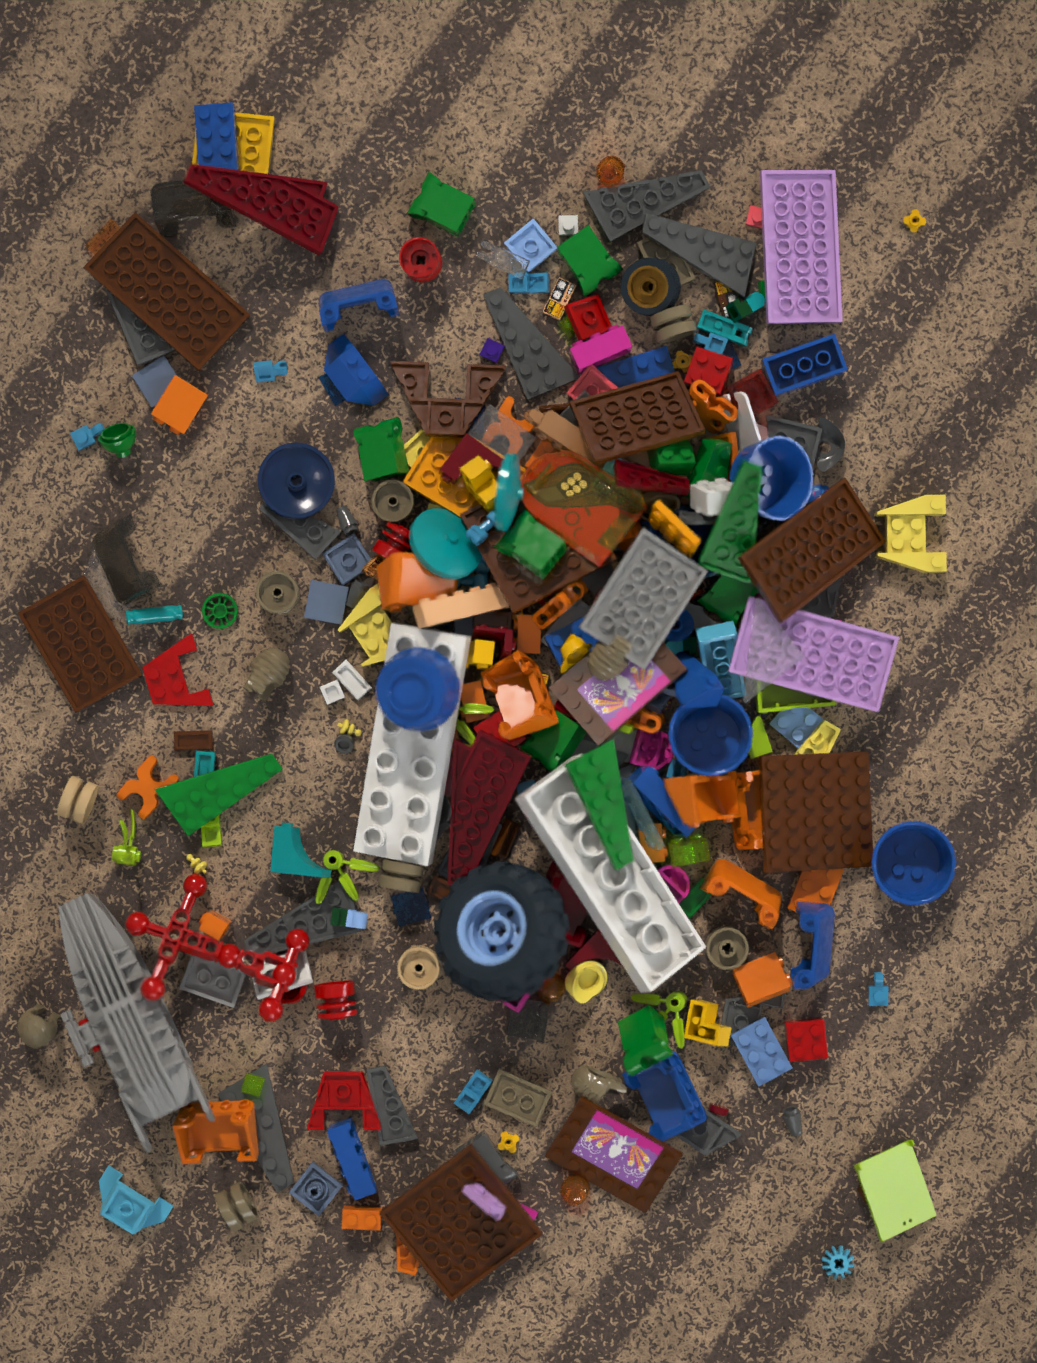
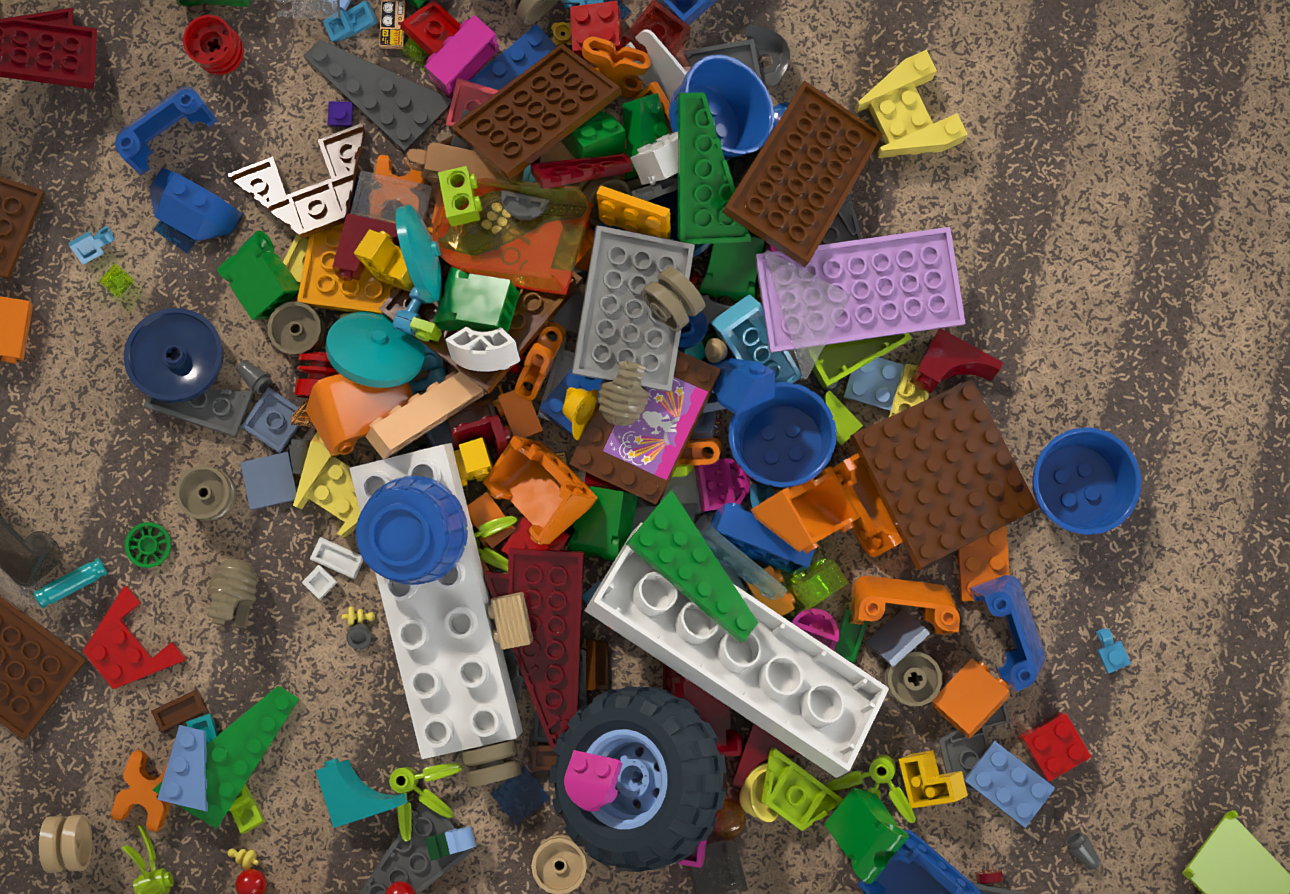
camera: 25 degrees left, 5 degrees down
none -> clear neon green plate [99,263,135,298]
none -> medium blue wing [157,725,208,812]
none -> lime plate [409,317,442,342]
none -> lime brick [438,166,482,227]
none -> white brick [446,327,520,371]
none -> tan brick [488,592,533,650]
none -> dark grey plate [501,190,550,221]
none -> dark pink slope [564,750,623,812]
none -> dark tan wheel [641,266,705,332]
none -> tan plate [705,338,727,363]
none -> lime wing [761,747,843,831]
none -> sand blue tile [866,610,930,667]
none -> dark red arch [910,328,1003,393]

